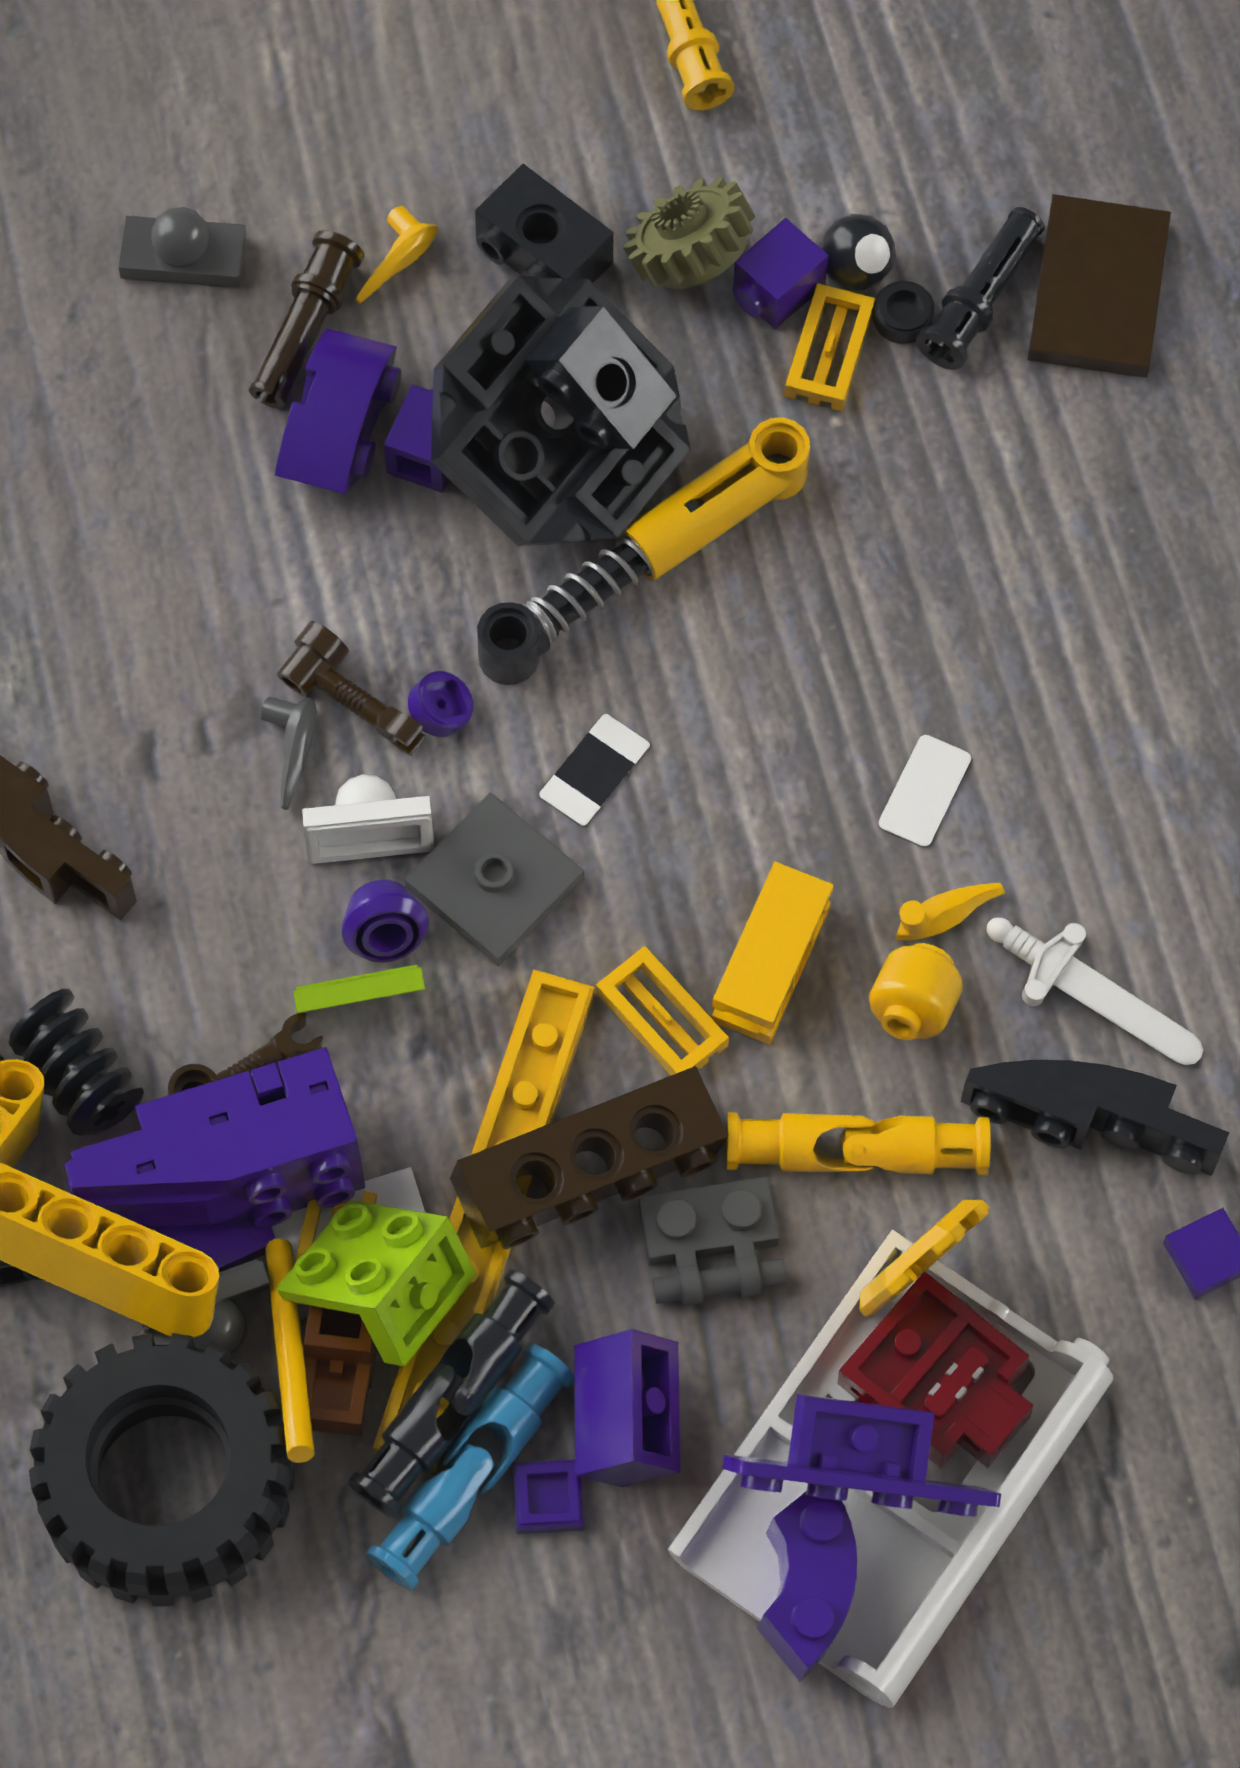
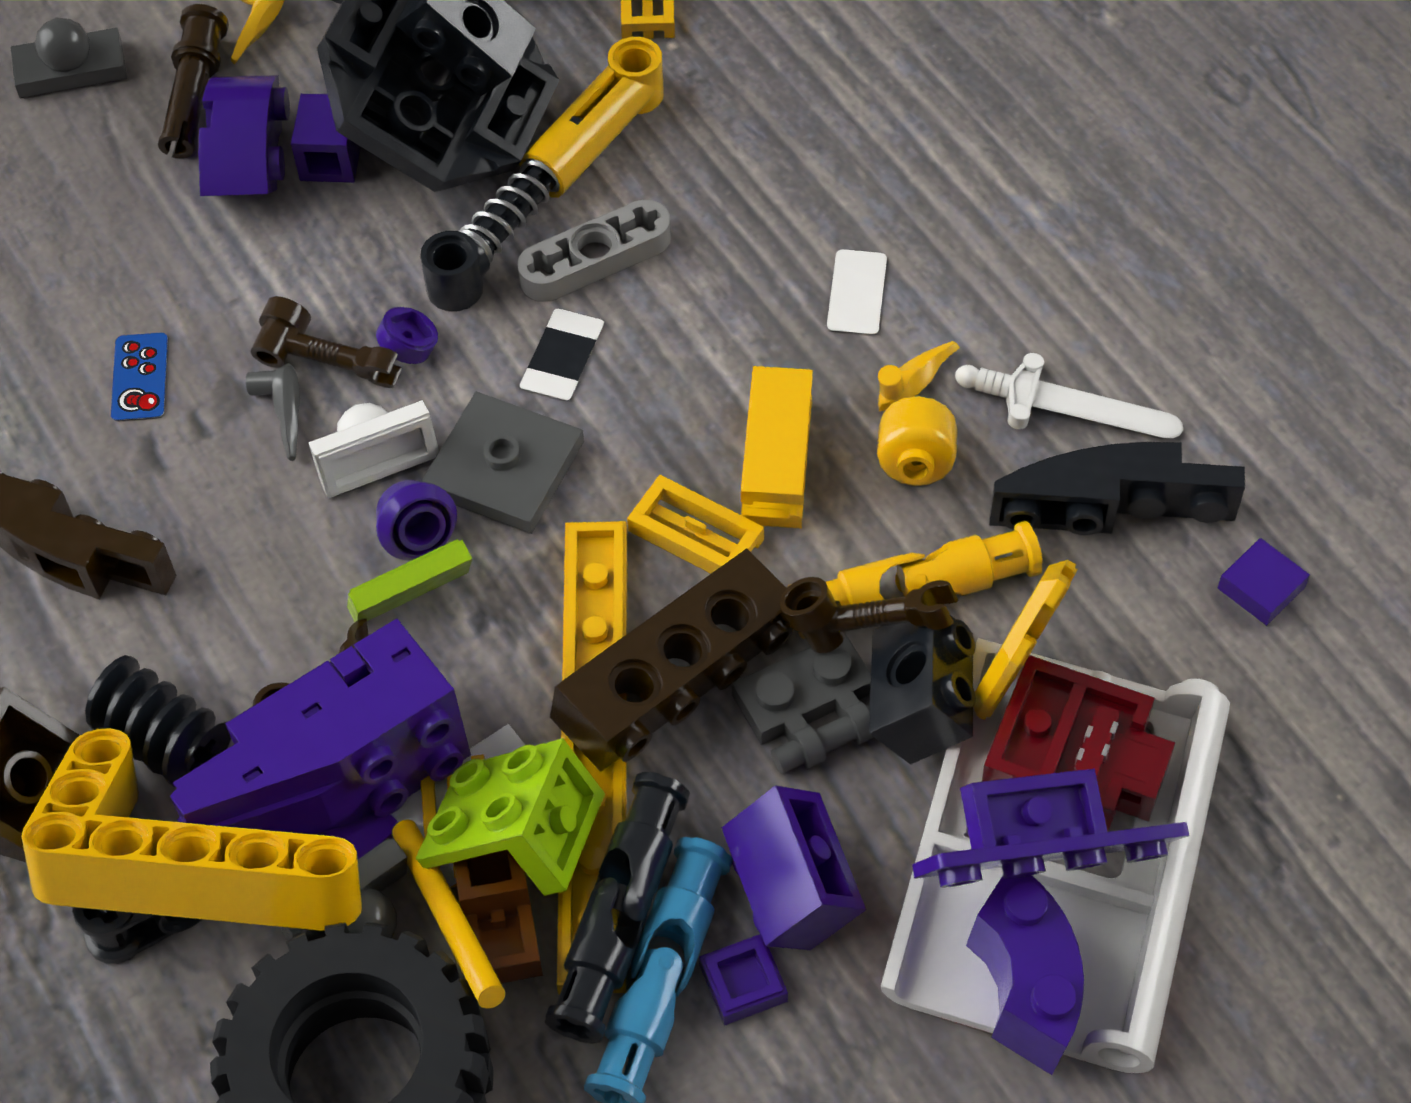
camera: 15 degrees left, 10 degrees down
none -> blue sticker [111,333,168,420]
none -> light grey beam [517,200,671,302]
none -> dark brown brick [779,577,959,653]
none -> black brick [869,616,976,765]

